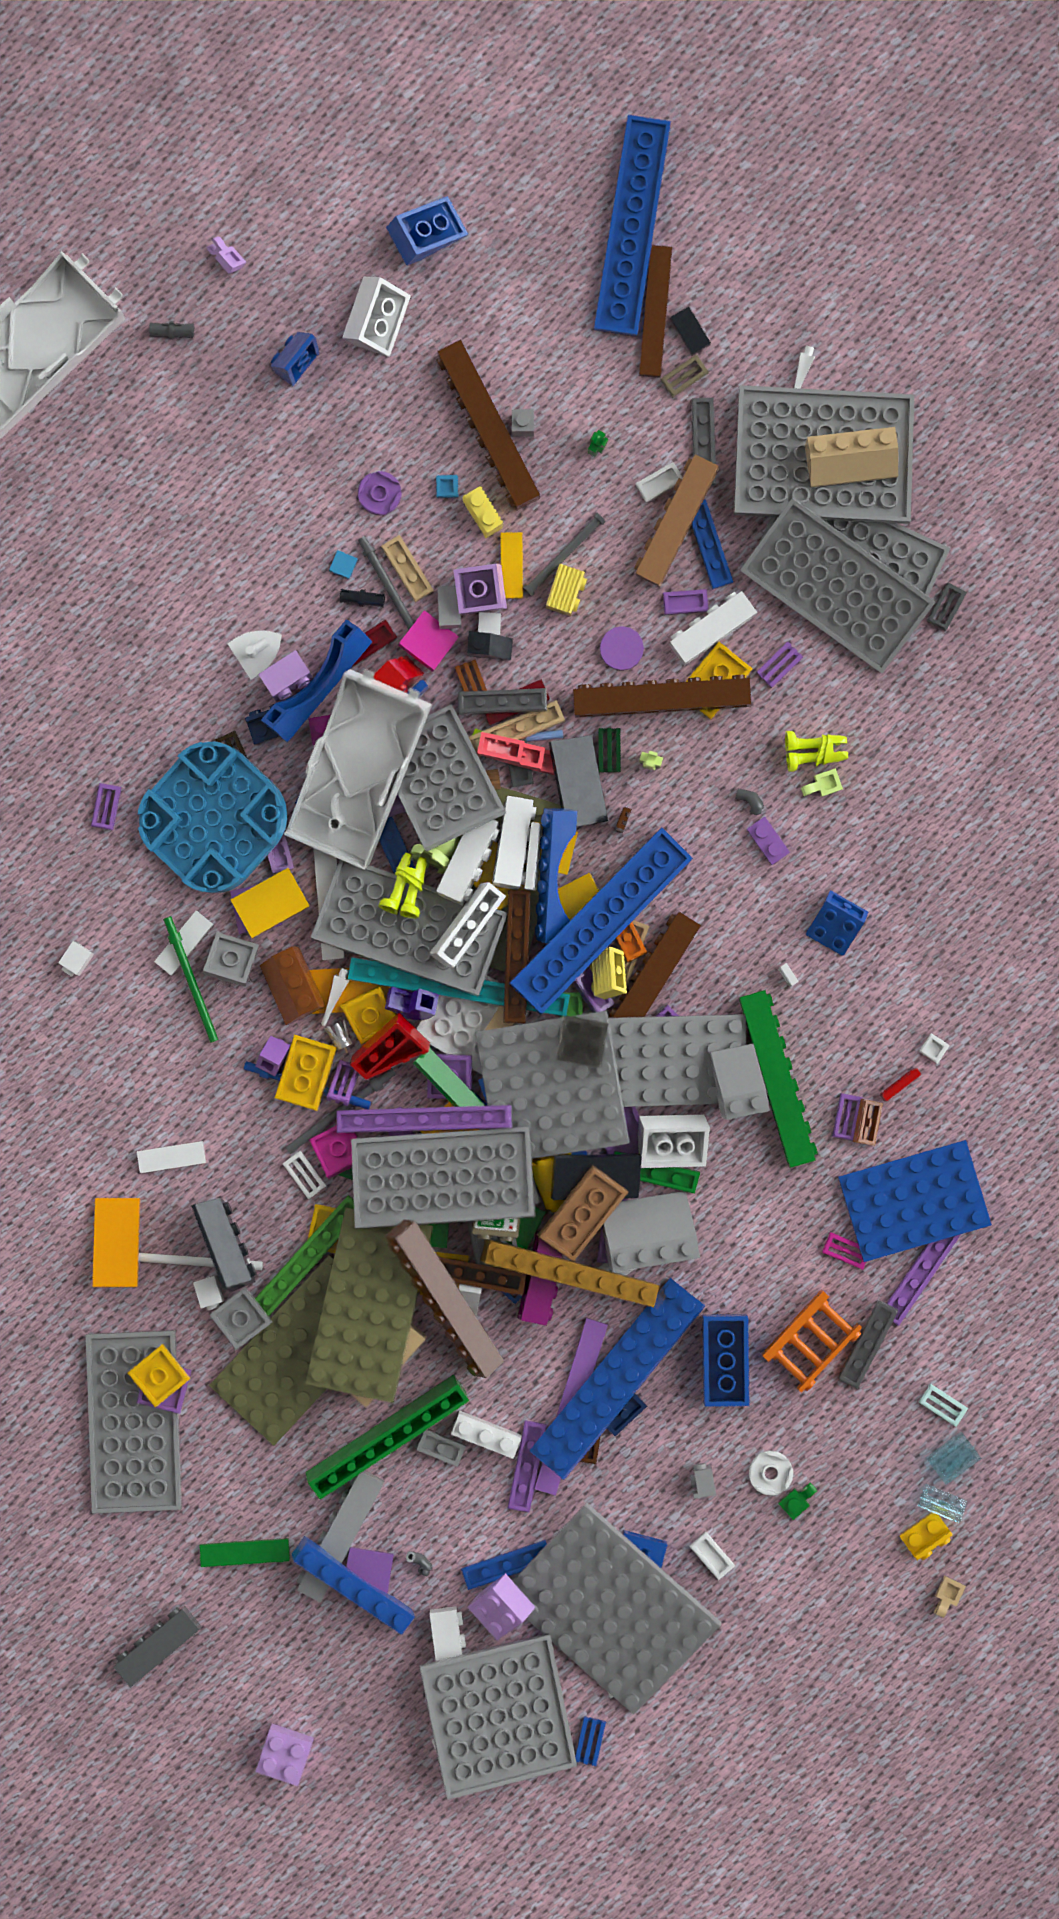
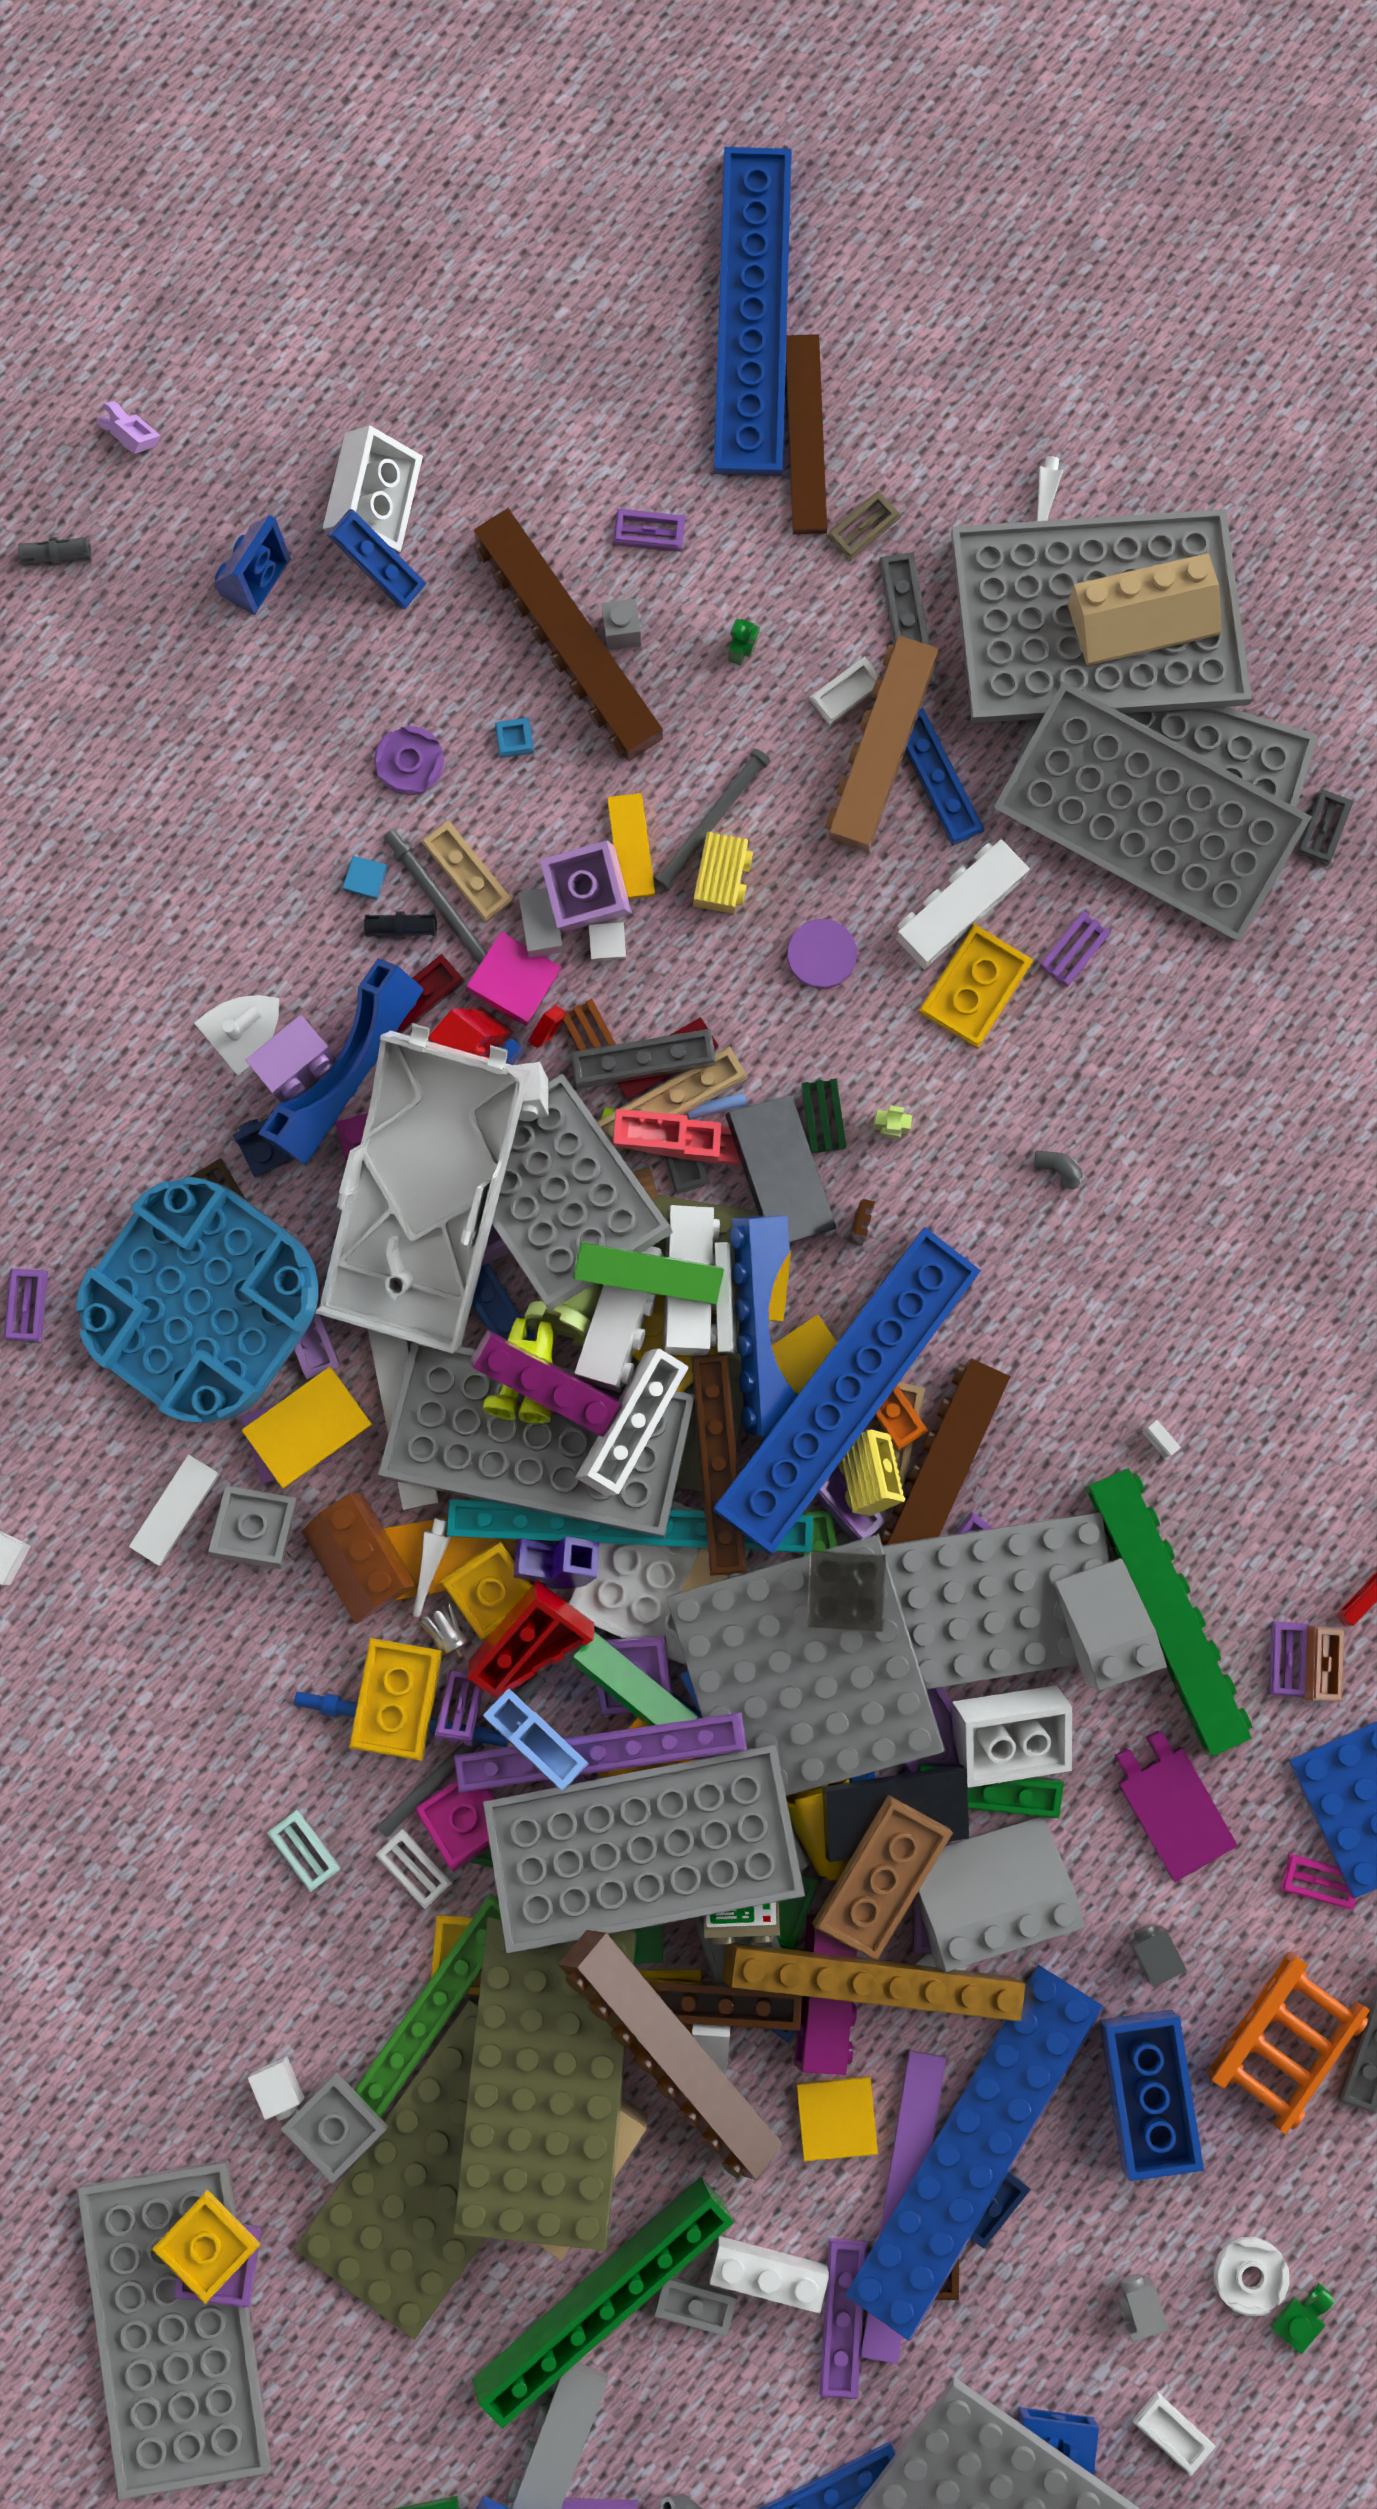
camera: 10 degrees left, 5 degrees down
light orange tile [92,1198,140,1288] -> none
white tile [137,1141,206,1173] -> none
white bar [139,1253,263,1270] -> none
green bar [163,916,219,1043] -> none
slope [191,1198,257,1292] -> none
medium lavender brick [256,1036,290,1076] -> none
blue slope [386,196,468,266] -> none
light yellow brick [463,486,503,538] -> none
black slope [467,631,513,661] -> none
reddish brown brick [573,675,751,718] -> none
medium lavender tile [663,589,708,615] -> none
black tile [670,306,711,356] -> none
medium lavender plate [746,817,790,865] -> none
neon yellow piece [785,731,848,772] -> none
yellowish green plate [801,768,843,797] -> none
blue bracket [806,890,869,956] -> none
none -> light aqua tile [267,1810,341,1892]
none -> blue tile [327,509,426,609]
none -> magenta brick [470,1329,621,1437]
none -> light blue slope [483,1688,589,1791]
none -> white brick [514,1062,549,1121]
none -> red tile [527,1005,566,1049]
none -> bright green tile [572,1242,724,1304]
none -> medium lavender tile [613,509,685,552]
none -> yellow tile [796,2076,878,2161]
none -> magenta tile [1114,1730,1238,1882]
none -> dark grey brick [1128,1923,1187,1987]

